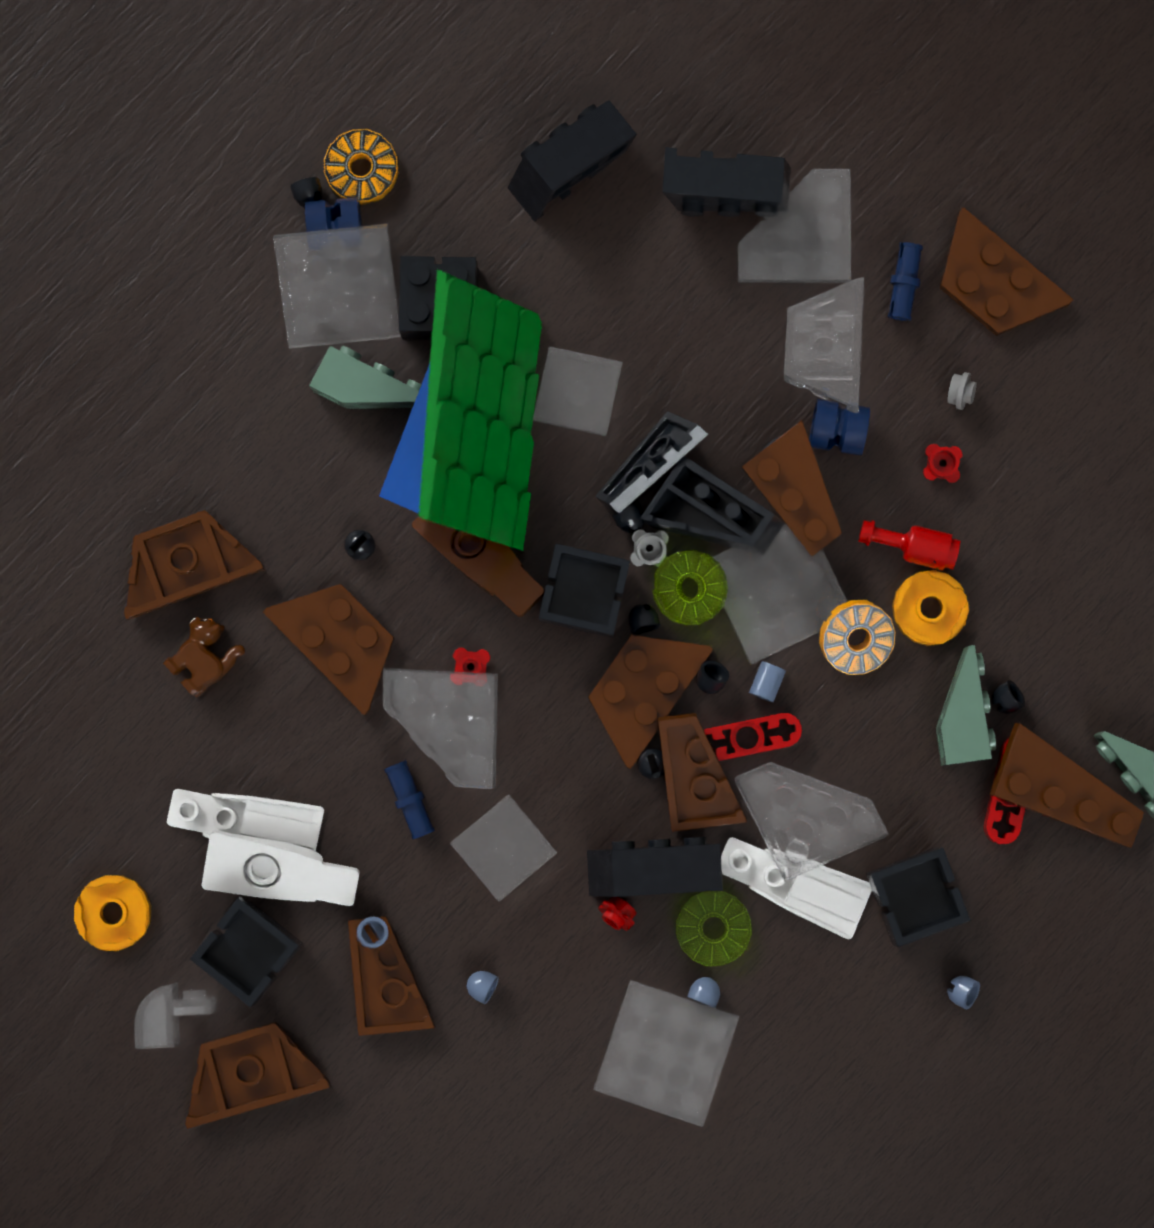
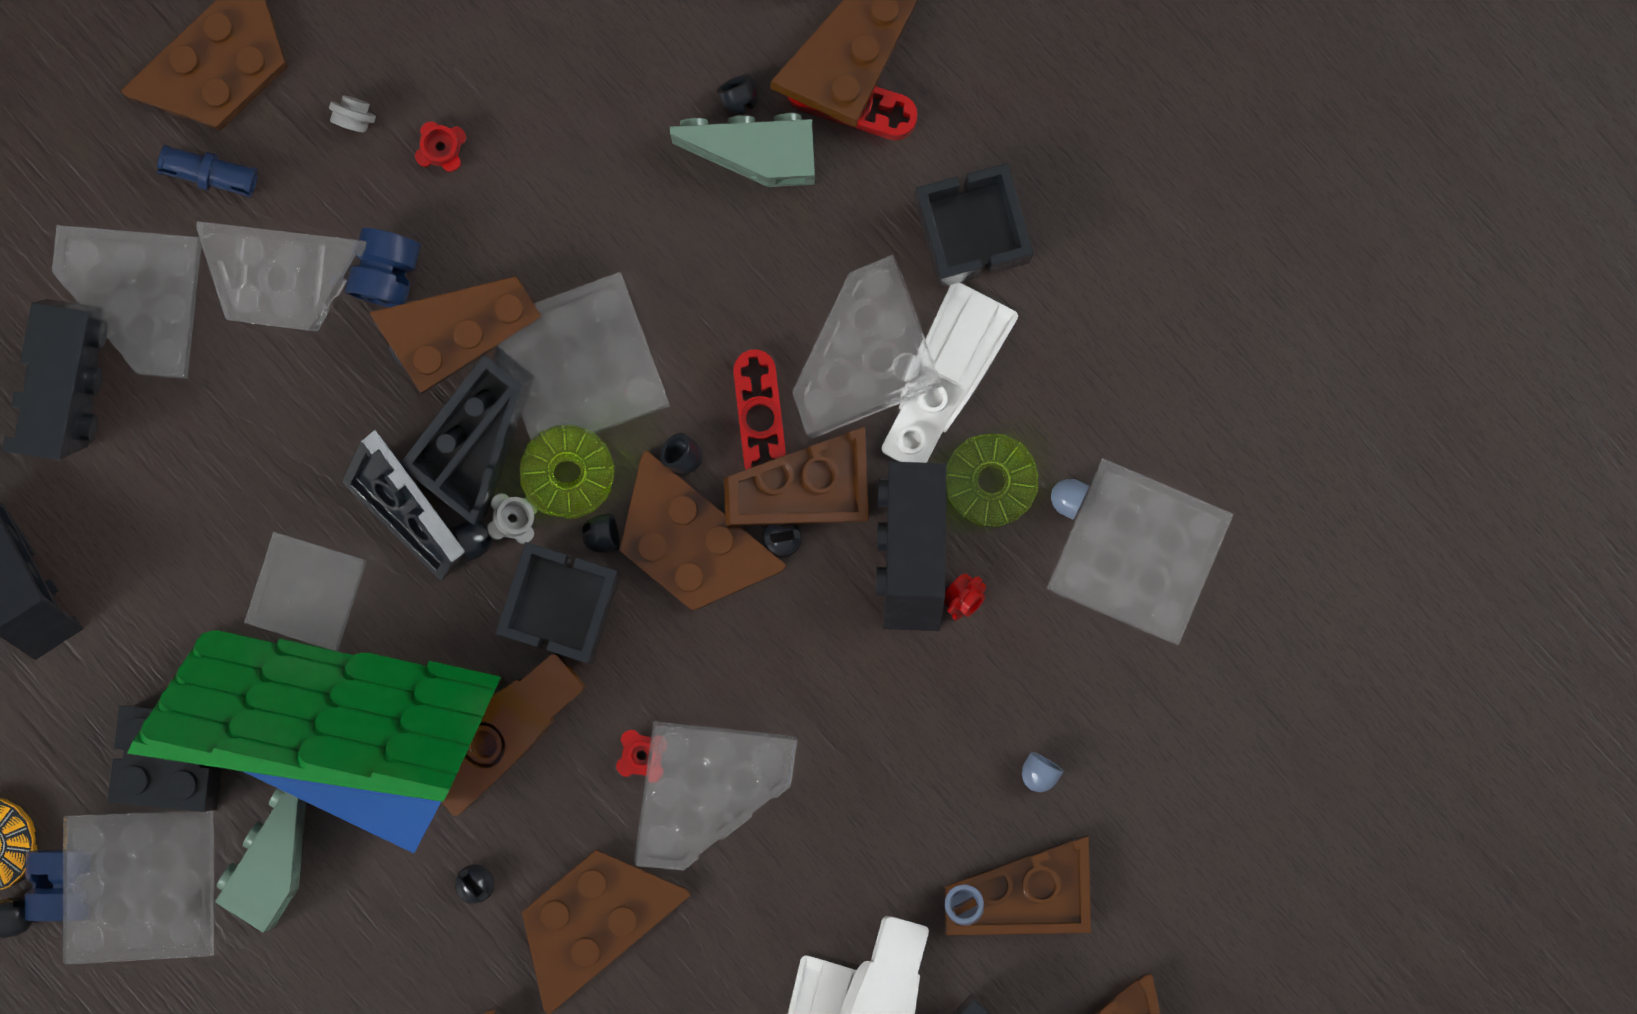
camera: 90 degrees left, 0 degrees up
dark blue pin [384,760,435,840] -> none
clear plate [450,794,557,902] -> none
sand blue hinge [749,661,786,703] -> none
tile [819,600,896,675] -> none
red piece [858,520,961,571] -> none
light orange tile [892,570,969,646] -> none
sand blue hinge [947,975,980,1010] -> none

